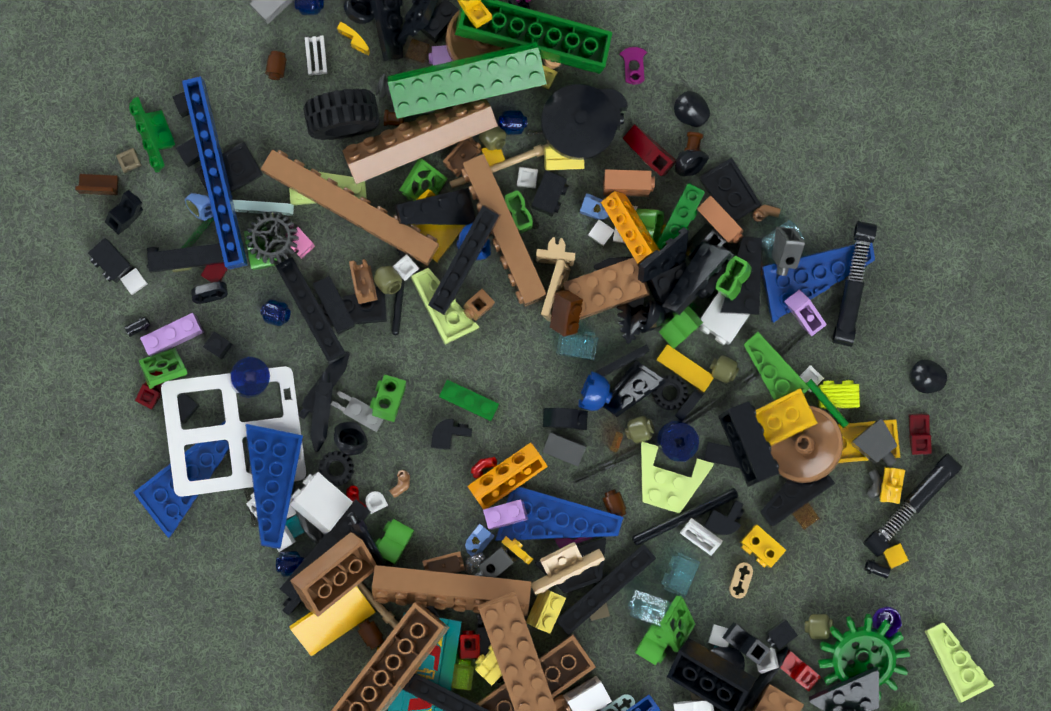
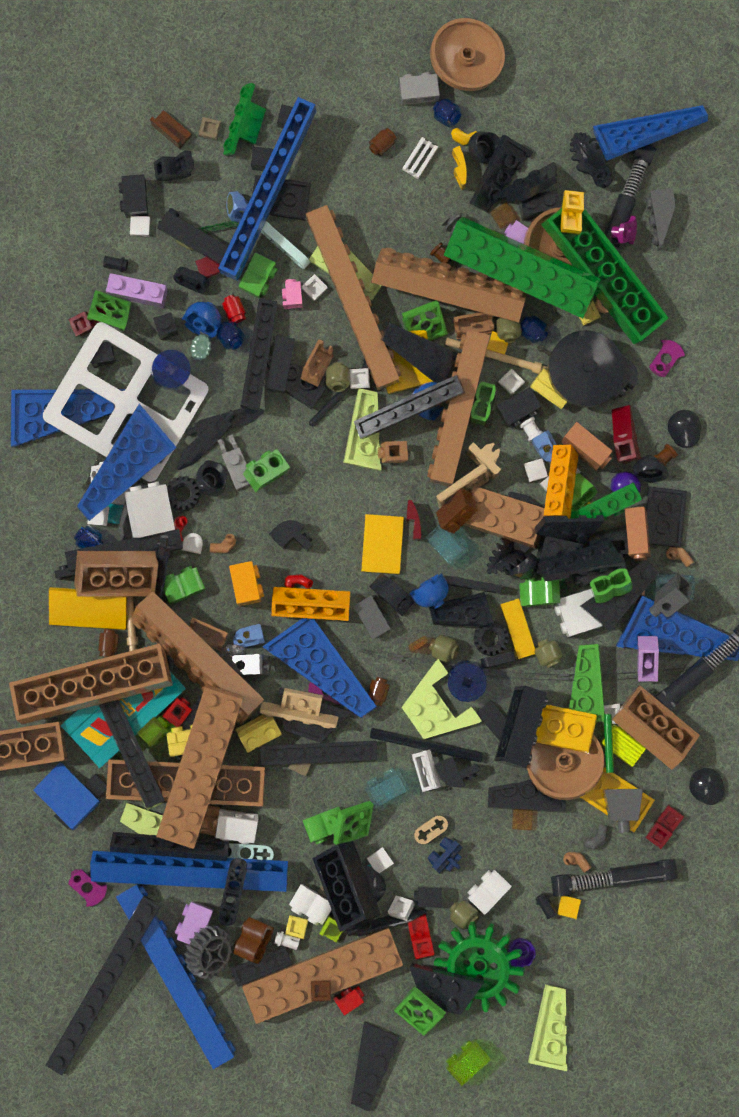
camera: 35 degrees right, 0 degrees up
dark grey gear [246,212,299,264] -> none
black tyre [303,88,380,140] -> none
green plate [439,380,499,421] -> none
lavender brick [483,499,528,530] -> none
yellow plate [502,536,533,565] -> none
clear light blue hinge [628,590,671,627] -> none
black brick [722,622,771,665] -> none
yellow brick [740,524,786,568] -> none
yellow hips [880,467,905,504] -> none
none -> blue cylinder [182,302,221,338]
none -> sand green piece [190,334,211,361]
none -> red brick [222,294,246,324]
none -> light orange brick [229,561,264,607]
none -> white tile [301,274,328,302]
none -> yellow tile [361,514,404,575]
none -> dark red slope [406,500,421,541]
none -> dark blue hips [428,837,463,874]
none -> yellow arm [451,128,477,145]
none -> white brick [467,870,512,915]
none -> white bush [520,417,543,442]
none -> medium nougat arm [563,852,591,873]
none -> dark purple hair [610,471,641,493]
none -> medium nougat brick [612,685,700,770]

